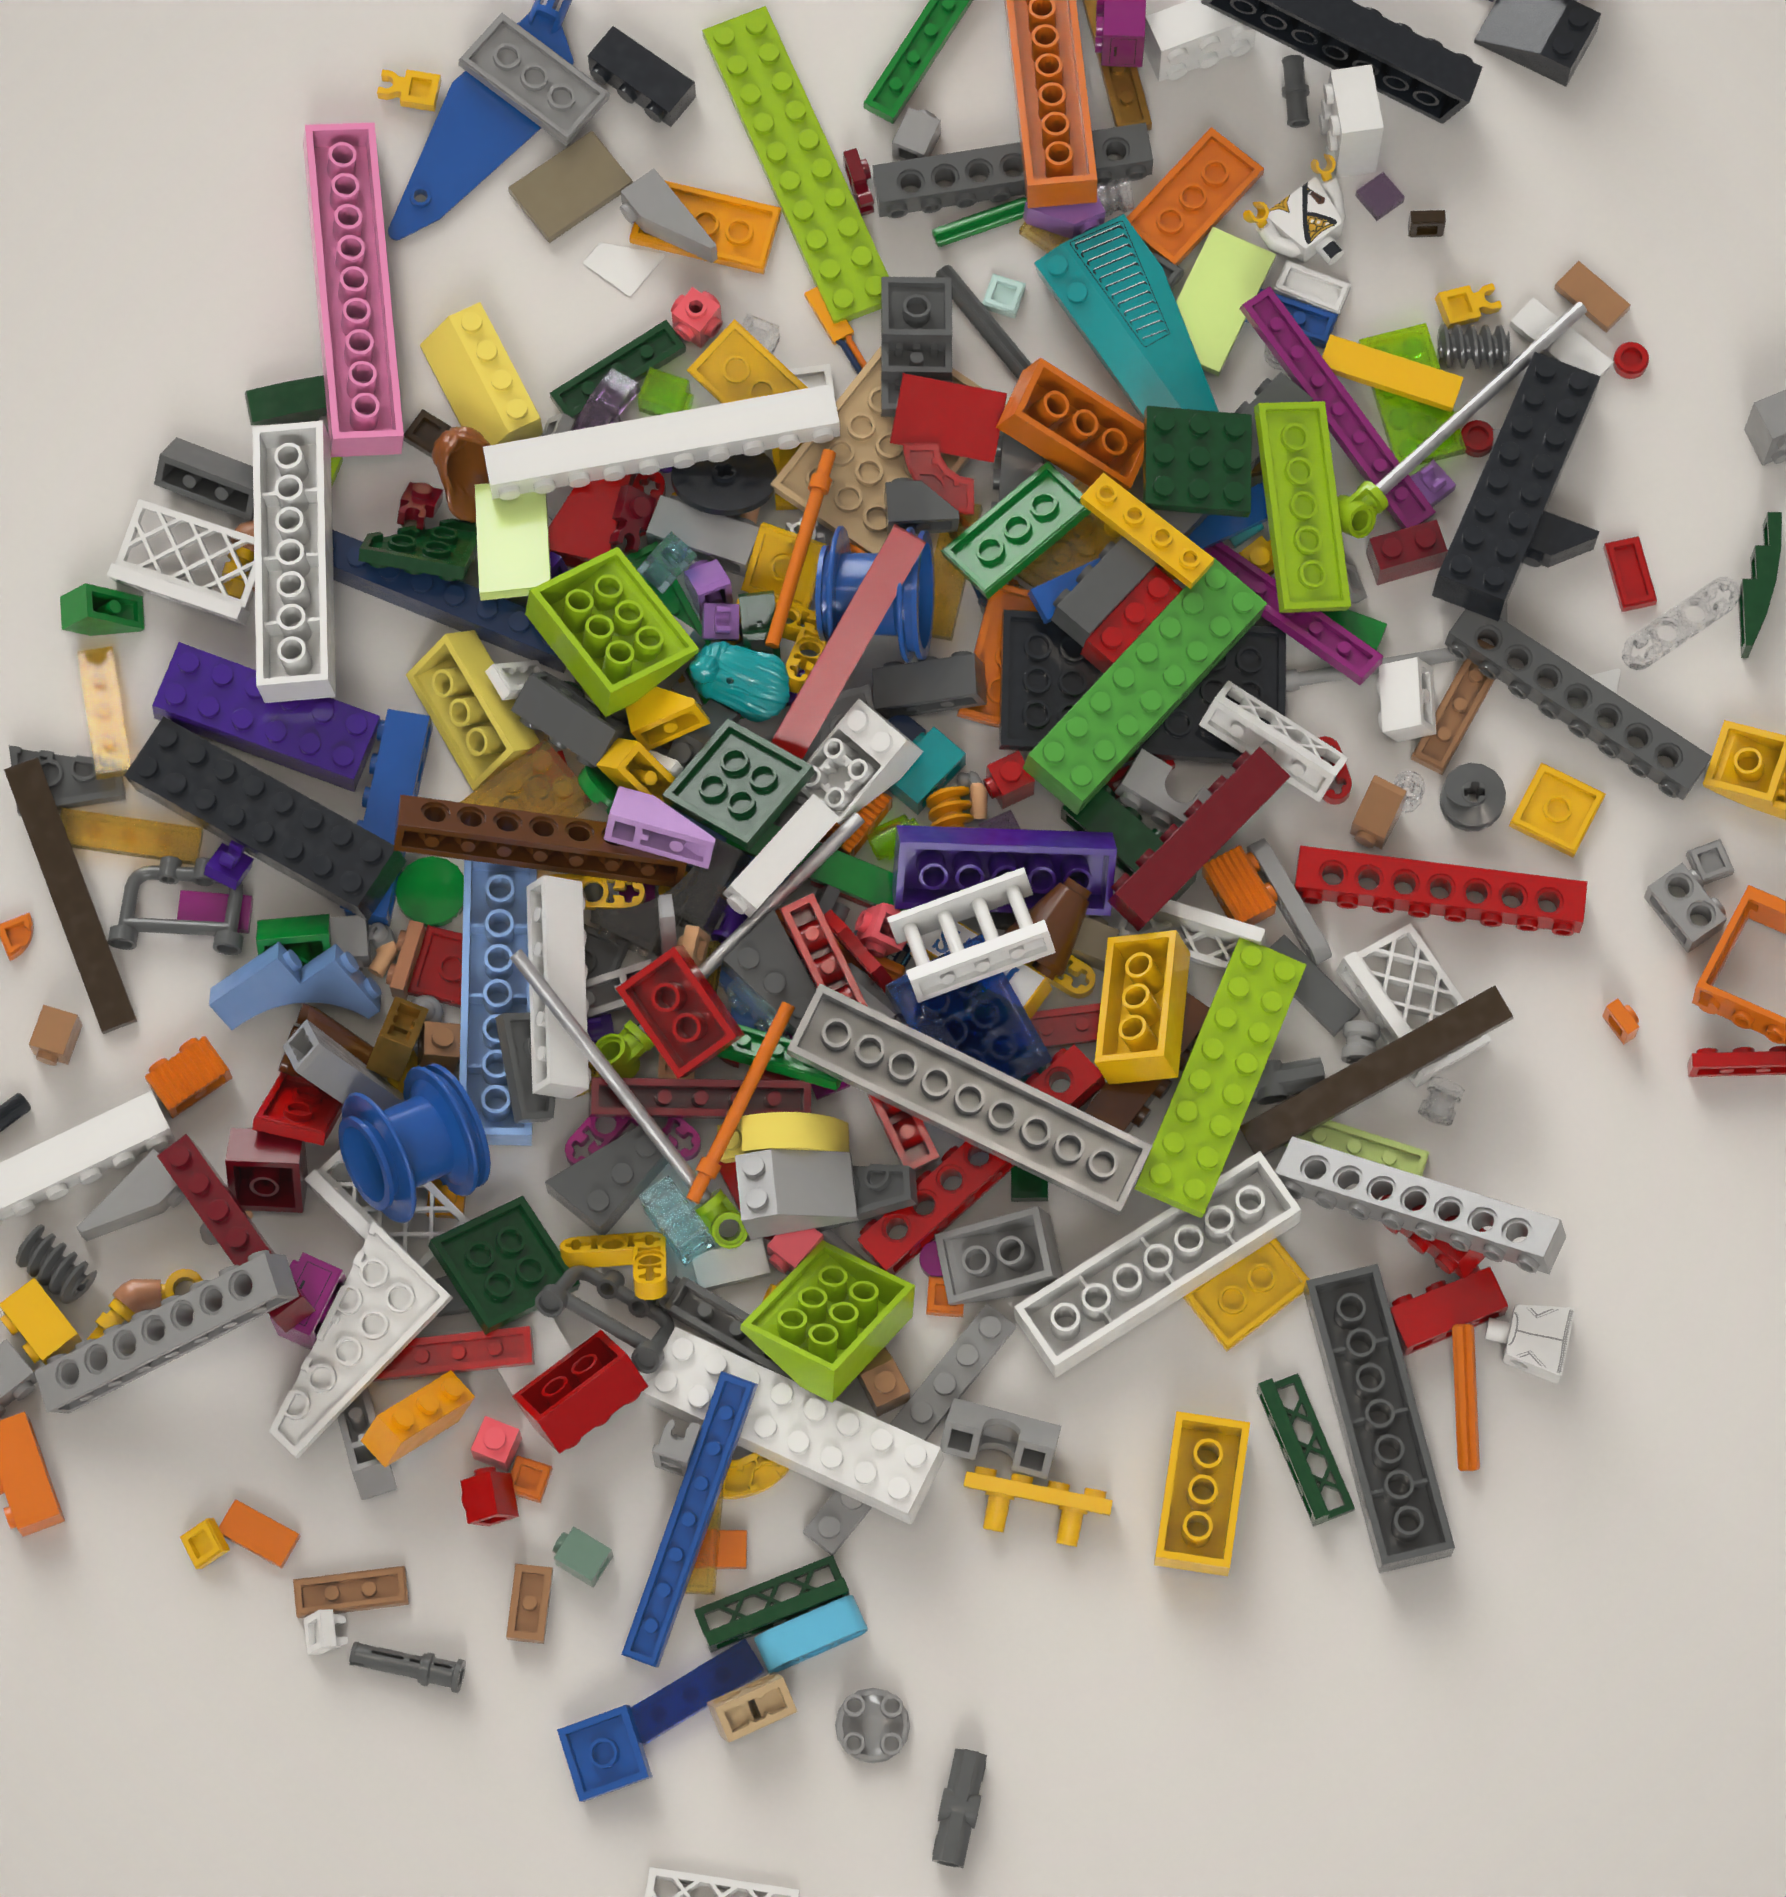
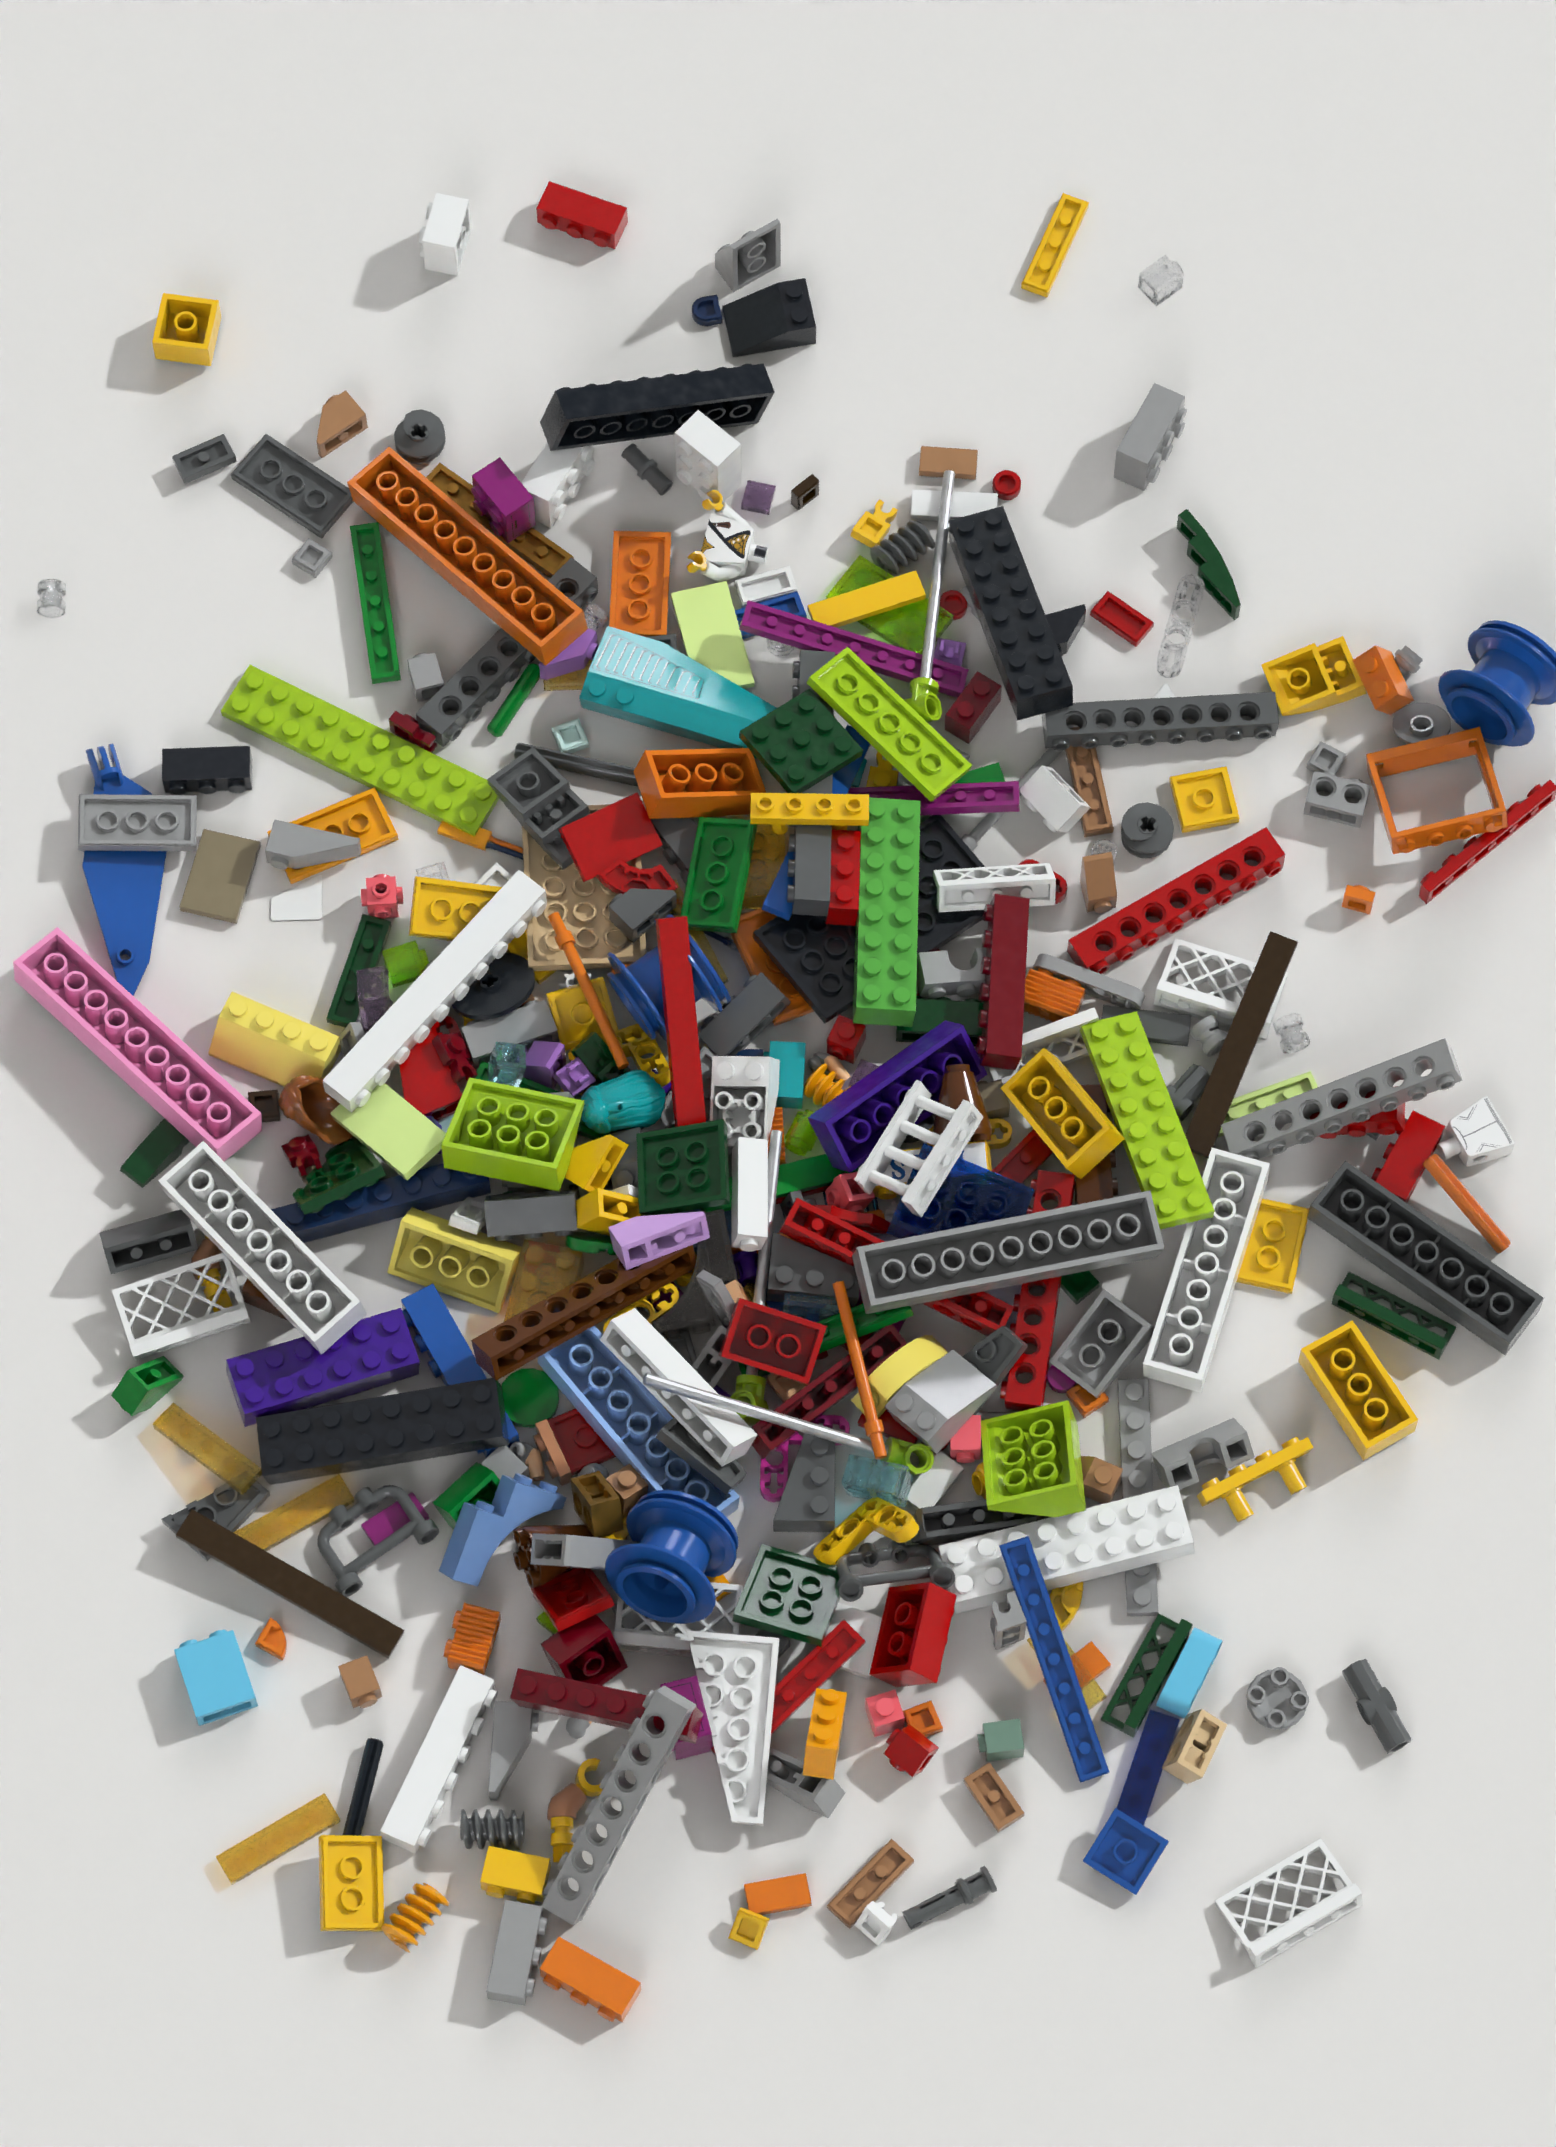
camera: 40 degrees left, 5 degrees down
dark purple tile [204,840,254,890] -> none
yellow plate [377,69,442,112] -> none

